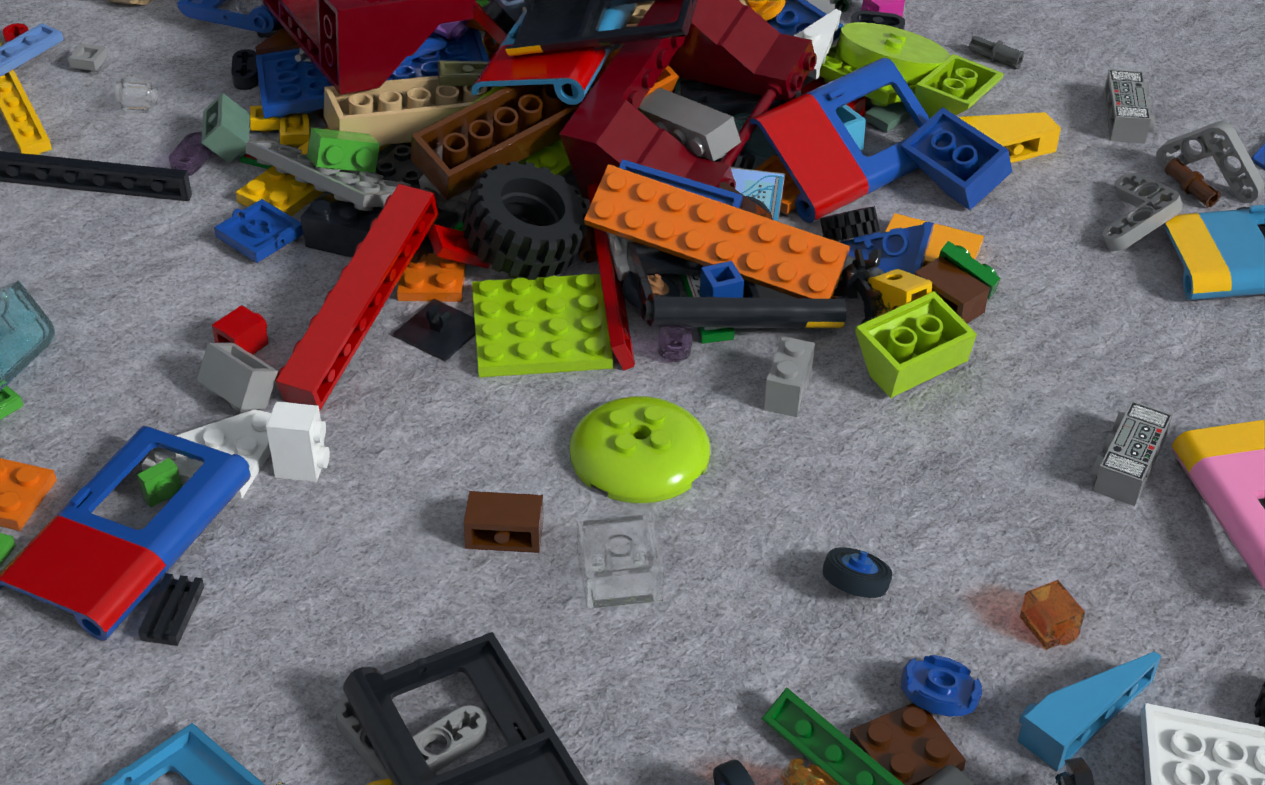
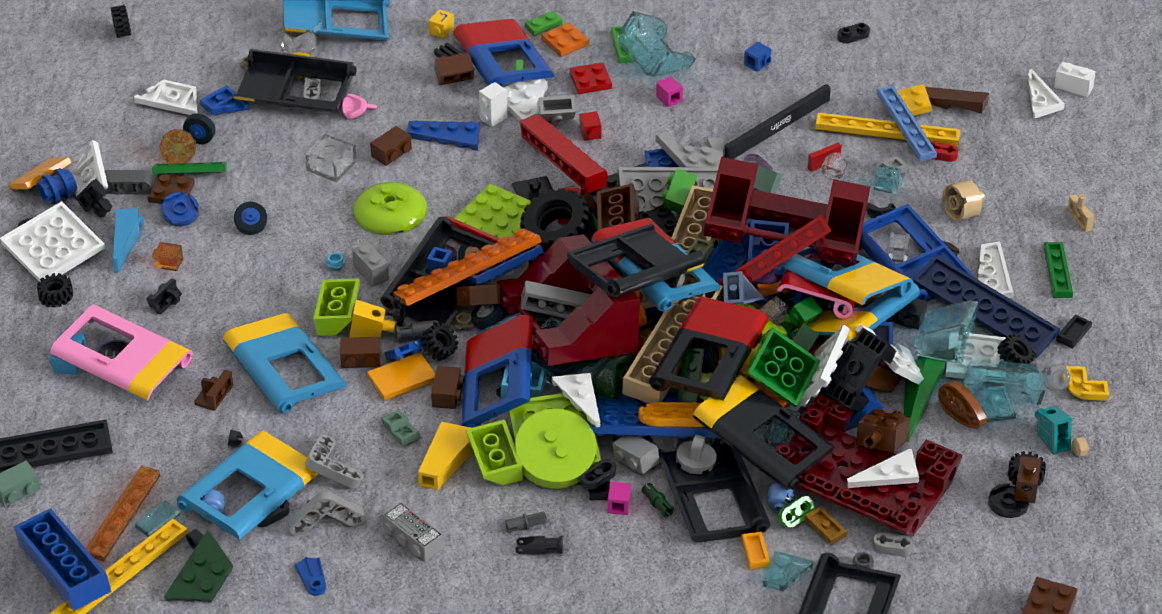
camera: 130 degrees right, 0 degrees up
blue slope [901,107,1012,210] -> none
green plate [939,241,1001,300] -> none
brick [1091,401,1173,506] -> none
none -> black hips [146,279,182,314]
none -> reddish brown panel [194,369,233,411]
none -> dark azure piece [223,313,347,413]
none -> black hinge [228,430,243,446]
none -> medium azure plate [327,253,345,270]
none -> bright pink piece [341,94,377,119]
none -> sand green slope [381,410,420,446]
none -> blue wing [407,120,480,151]
none -> yellow brick [429,10,454,39]
none -> reddish brown brick [431,366,464,409]
none -> reddish brown brick [434,53,474,86]
none -> black piece [516,536,563,555]
none -> red plate [569,62,612,94]
none -> light grey wing [655,134,725,168]
none -> dark pink brick [656,76,683,107]
none -> red tile [808,142,842,172]
none -> black piece [866,203,896,218]
none -> clear light blue brick [874,165,903,194]

